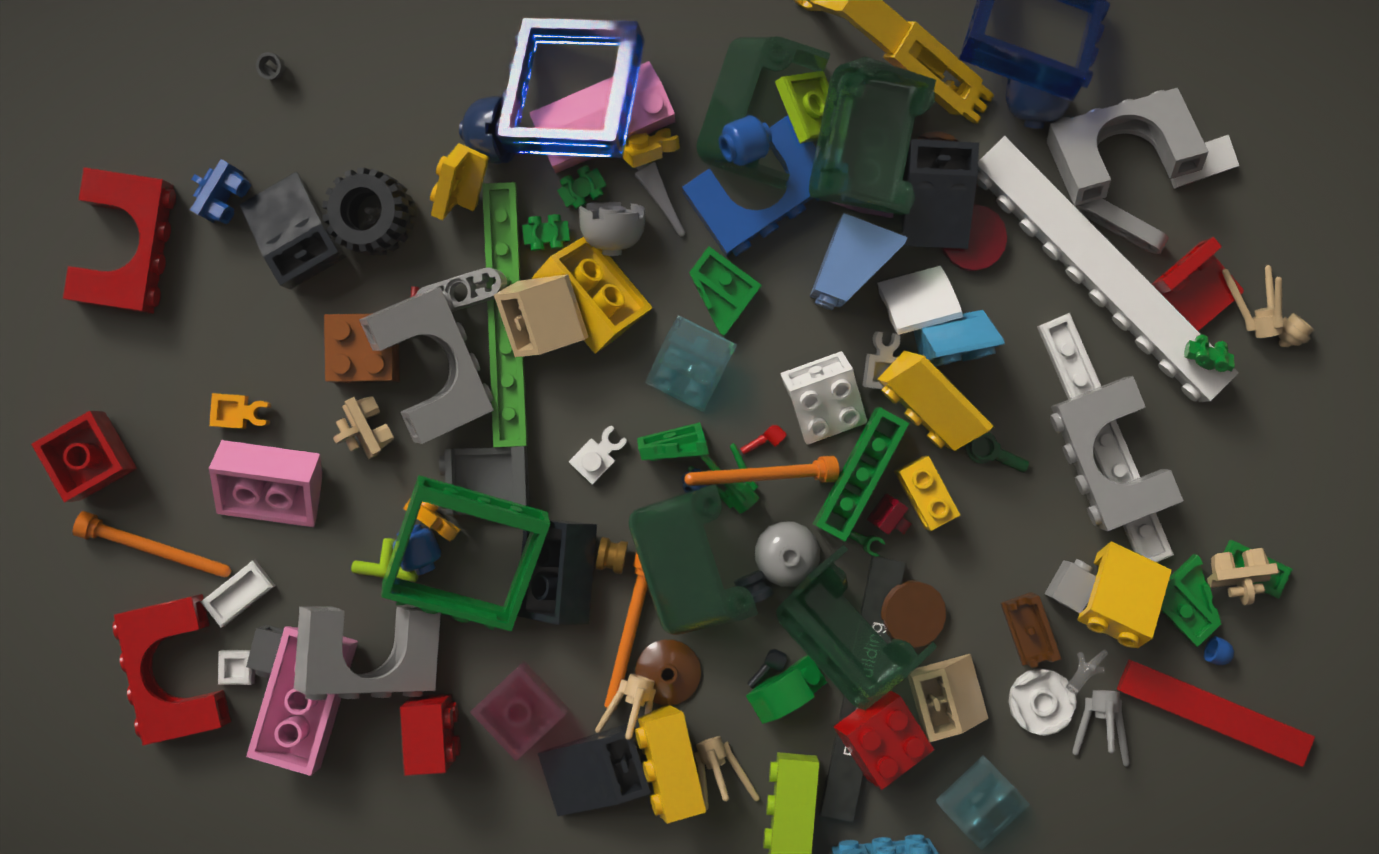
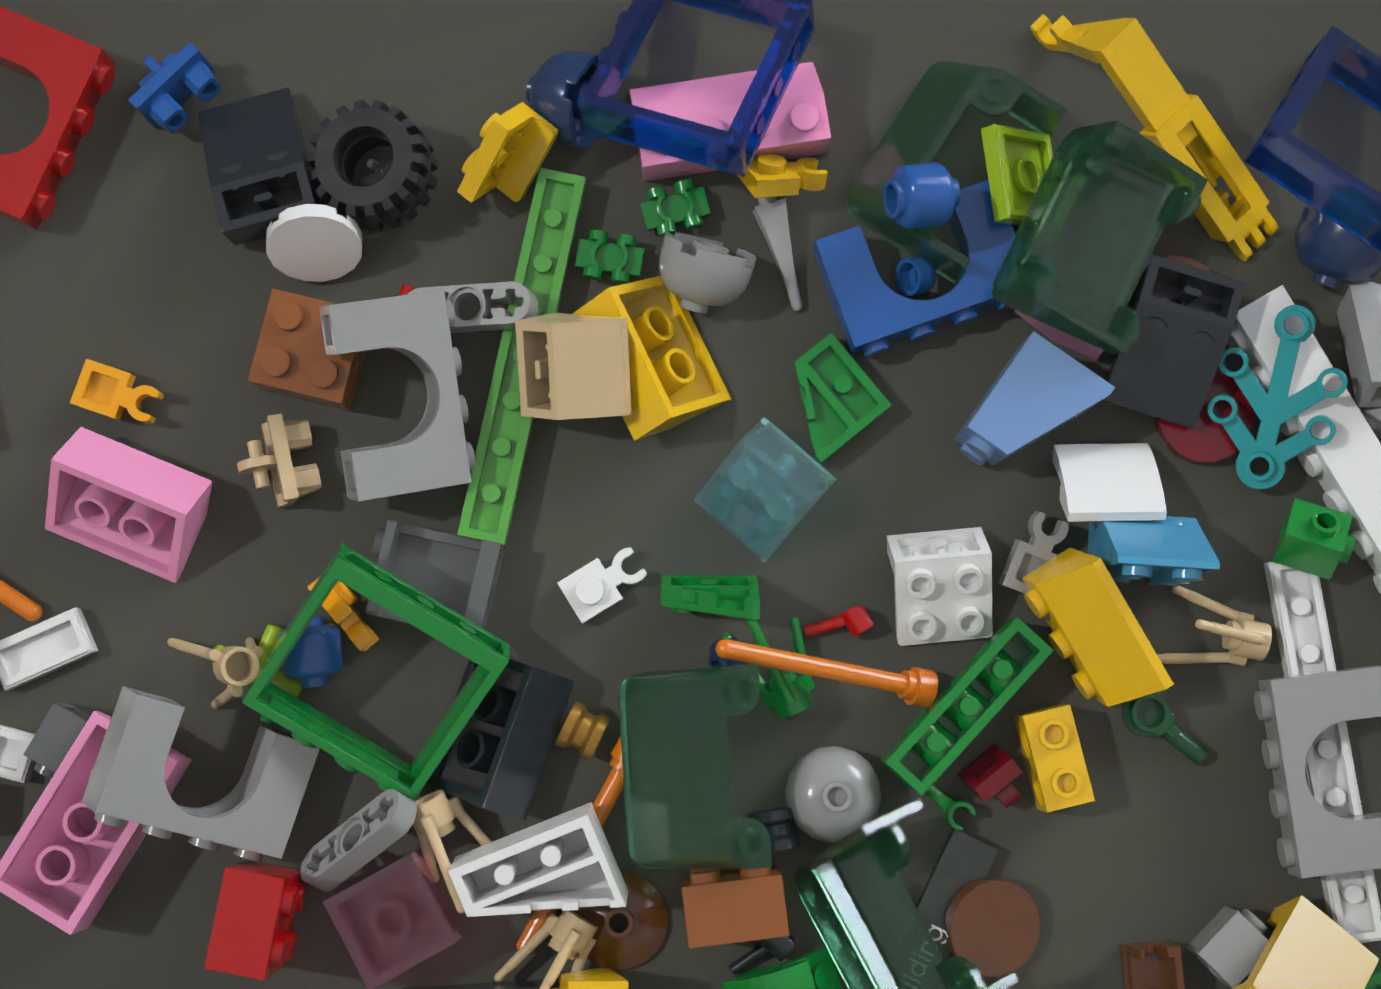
camera: 15 degrees right, 5 degrees down
none -> tan plant [167,637,263,709]
none -> white tile [266,204,362,282]
none -> light grey beam [300,789,417,892]
none -> tan plant [413,790,492,914]
none -> white wedge [448,802,629,917]
none -> dark orange brick [681,859,790,949]
none -> blue hinge [895,257,937,296]
none -> tan plant [1157,585,1272,666]
none -> teal plant [1208,305,1348,489]
none -> green brick [1273,498,1356,580]

